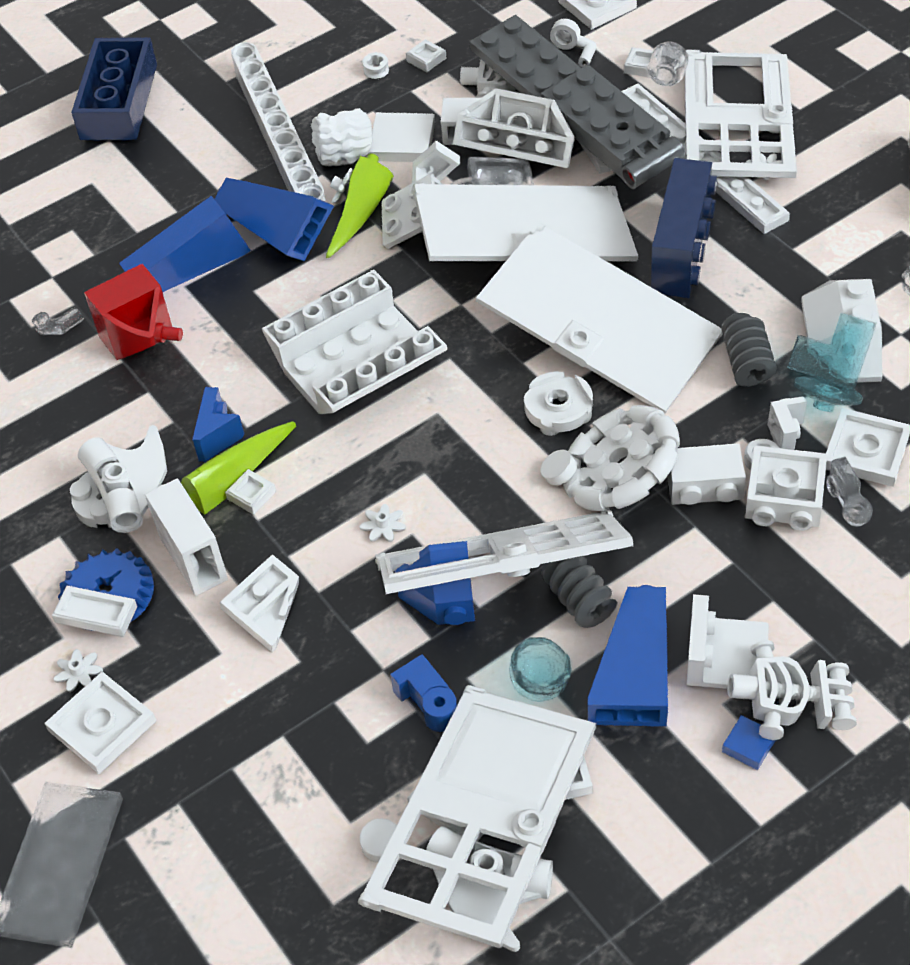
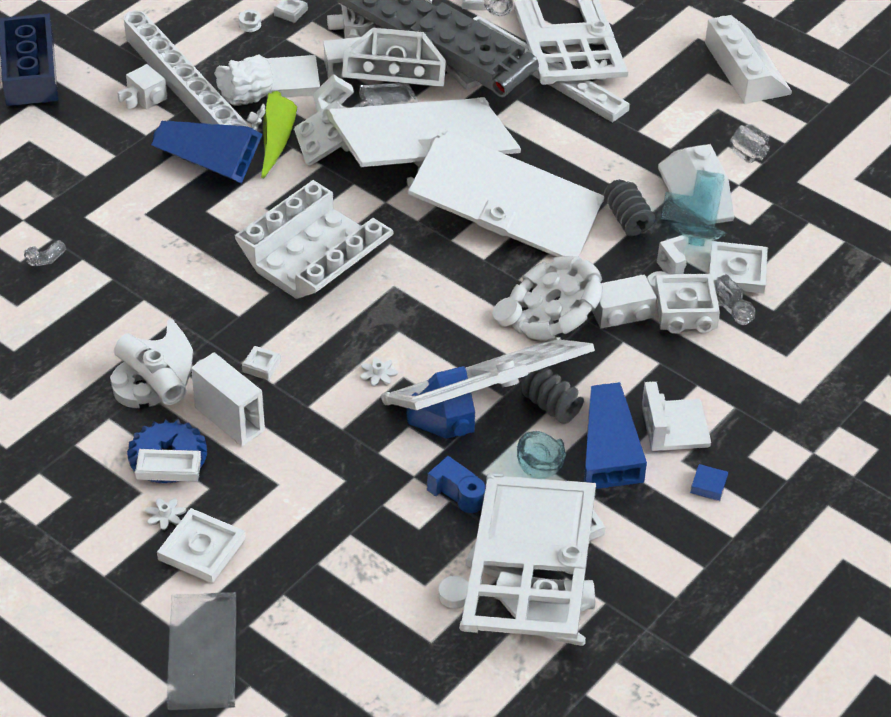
camera: 20 degrees left, 5 degrees down
red piece [84,264,183,360] -> none
blue slope [119,196,251,292] -> none
lime piece [181,421,296,515] -> none
blue slope [192,387,244,462] -> none
white wing [220,554,299,652] -> none
white plate [524,371,593,436] -> none
dark blue brick [651,158,717,298] -> none
white piece [727,640,857,740] -> none
none -> white brick [118,64,167,110]

